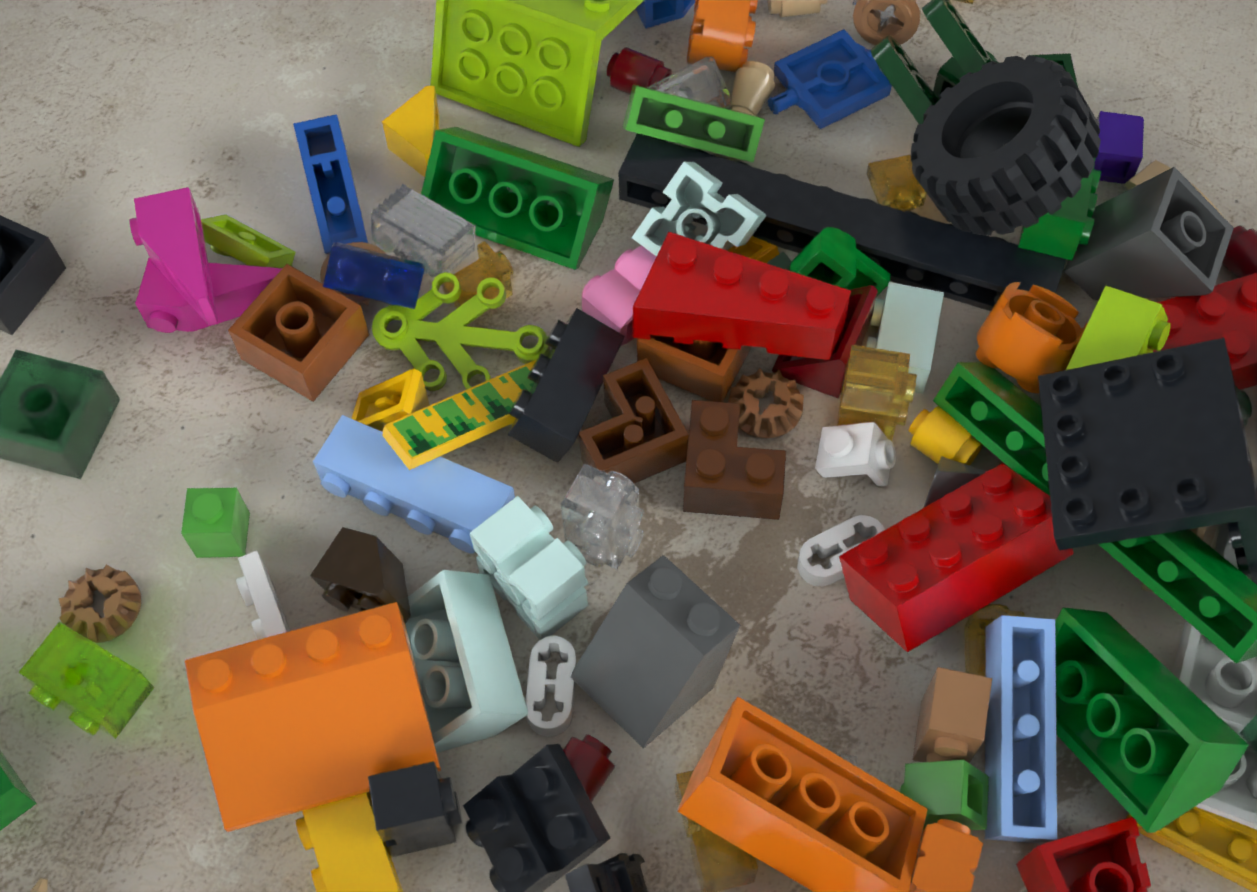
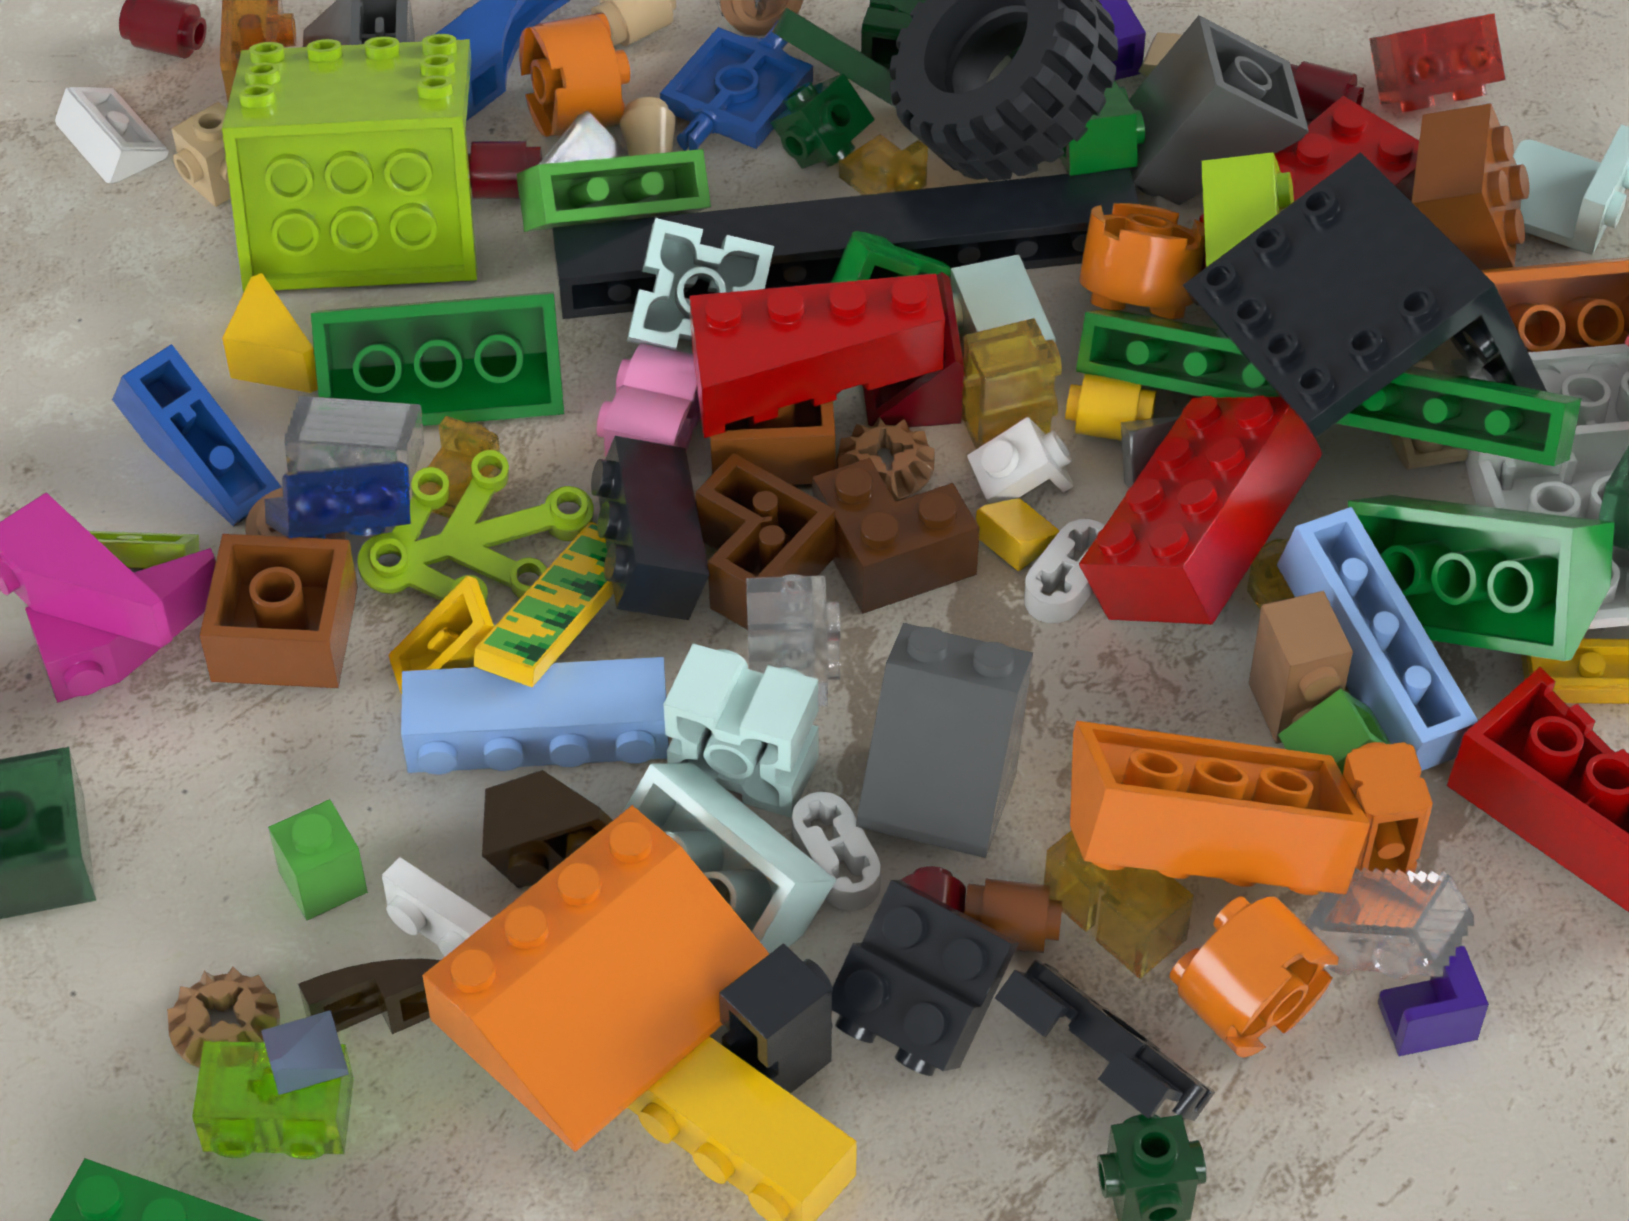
camera: 30 degrees left, 10 degrees down
none -> sand blue slope [261,1011,349,1095]
none -> dark brown slope [298,958,440,1034]
none -> dark green brick [770,73,875,169]
none -> dark orange brick [964,878,1063,953]
none -> yellow slope [976,498,1060,572]

